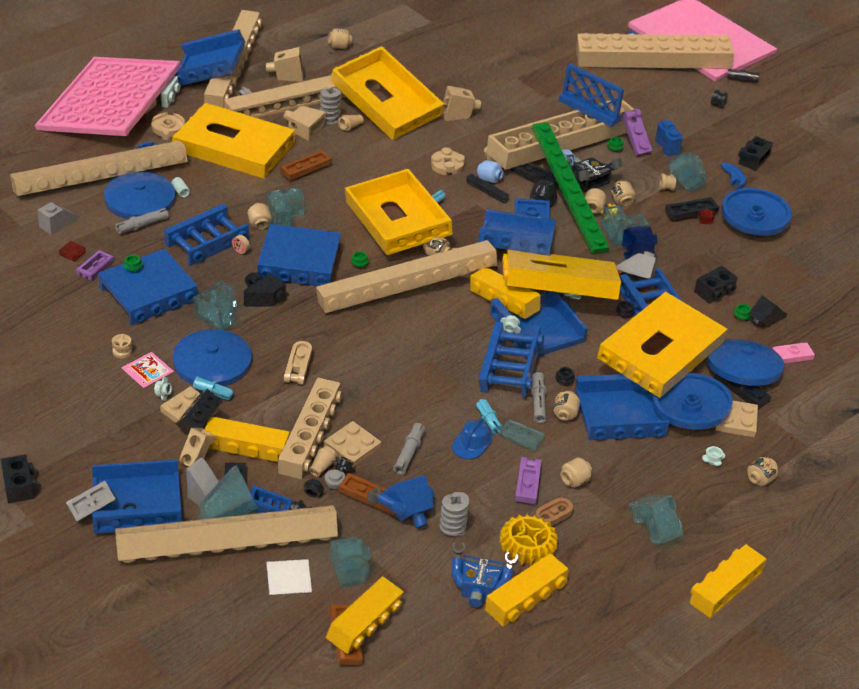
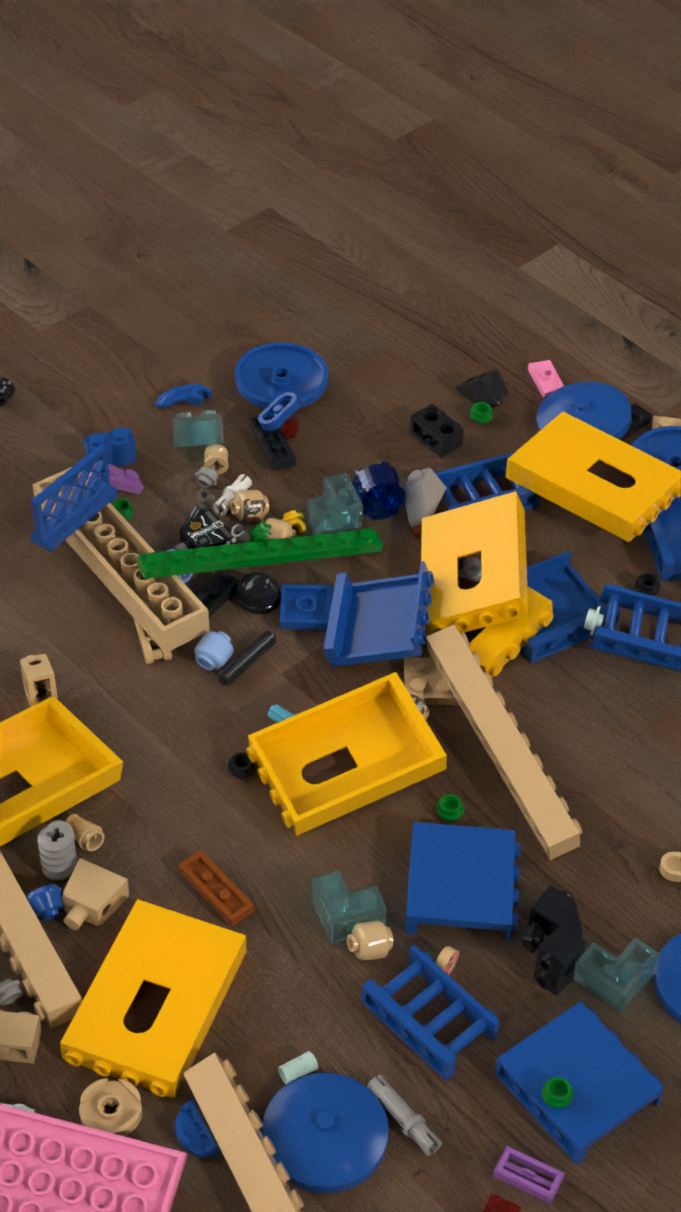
camera: 90 degrees left, 5 degrees up
tan plate [431,147,465,175] -> none
black brick [738,136,773,171] -> none
none -> blue cone [26,884,63,921]
none -> light grey plate [195,466,218,488]
none -> white pin [213,474,252,516]
none -> green plate [248,520,272,542]
none -> blue plate [258,392,300,431]
none -> black brick [534,923,586,996]

